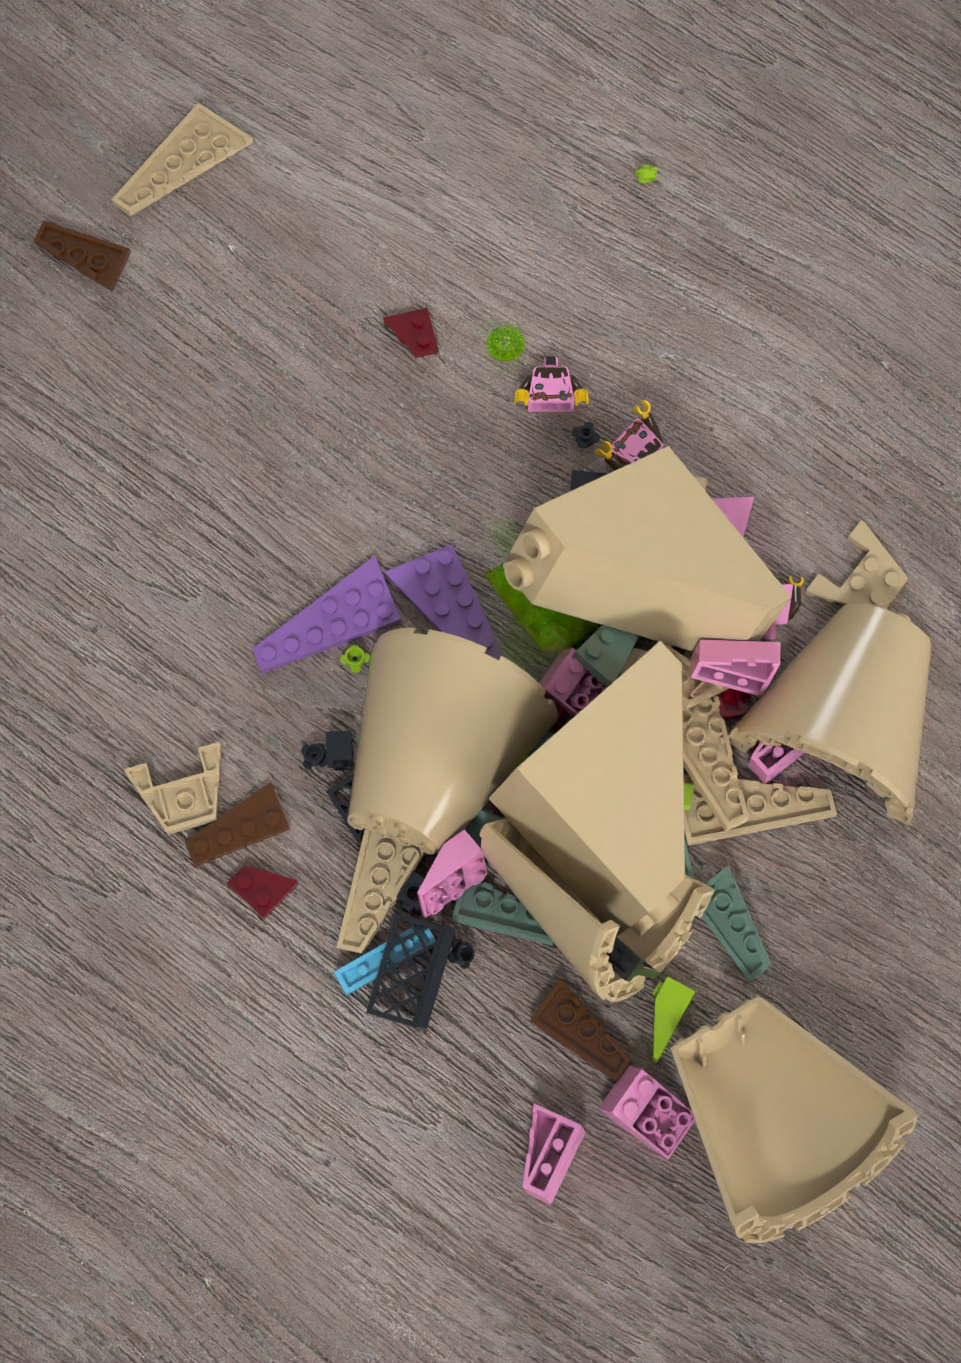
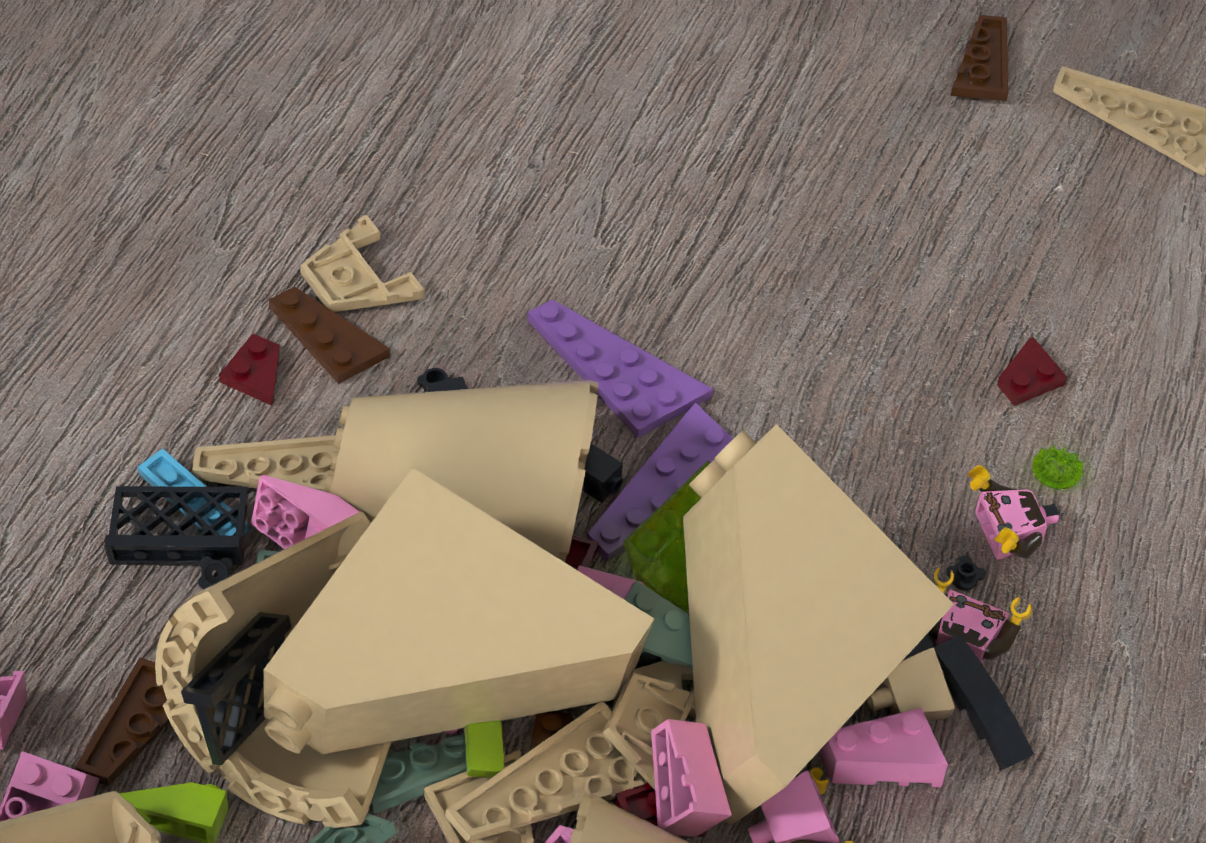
camera: 70 degrees right, 20 degrees down
none -> black slope [932,635,1034,770]

